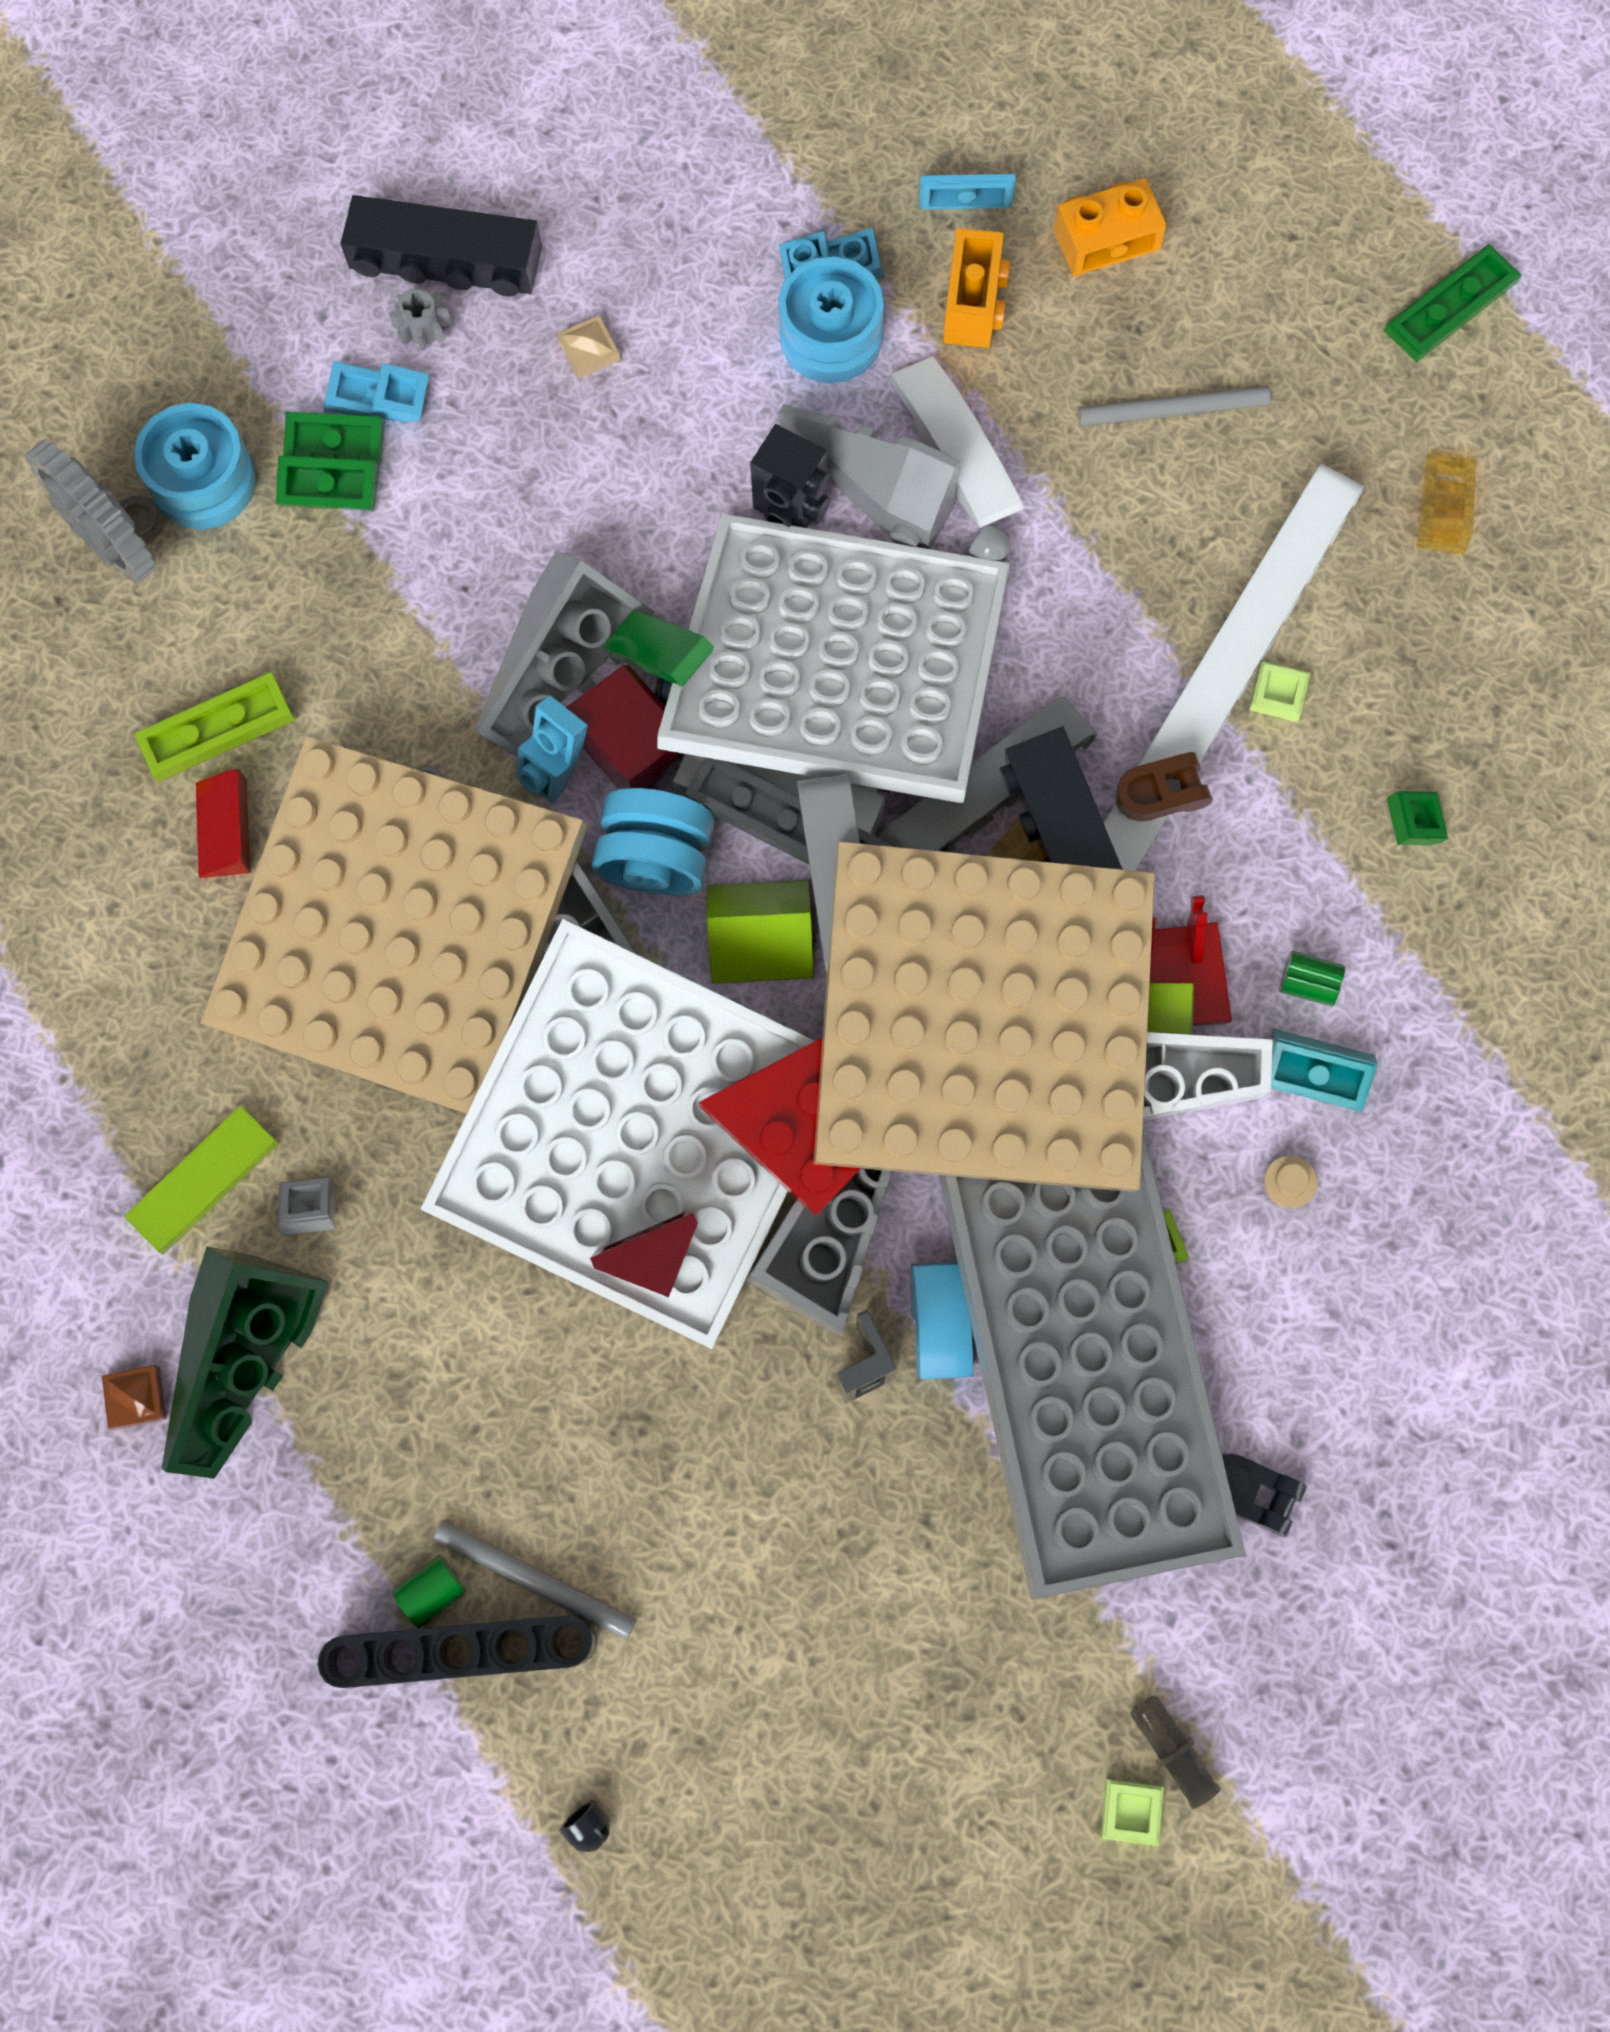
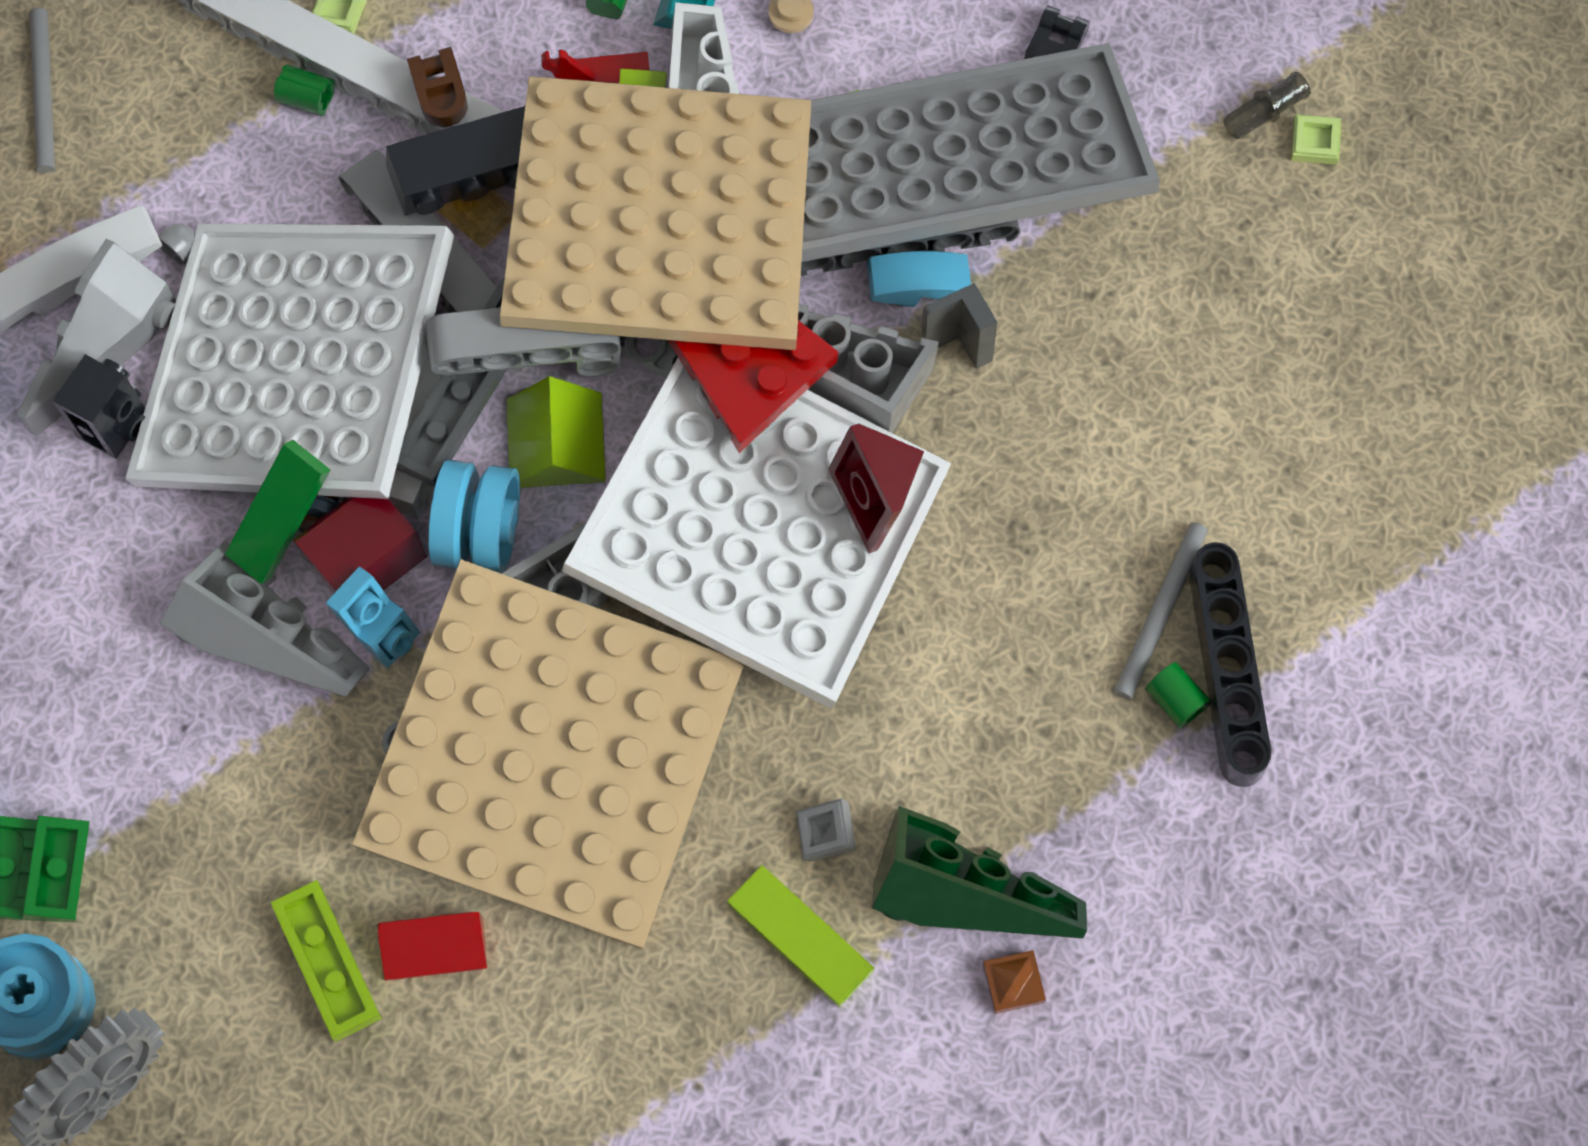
camera: 90 degrees left, 5 degrees down
black hinge [559,1800,610,1852] -> none
none -> green piece [274,65,335,116]

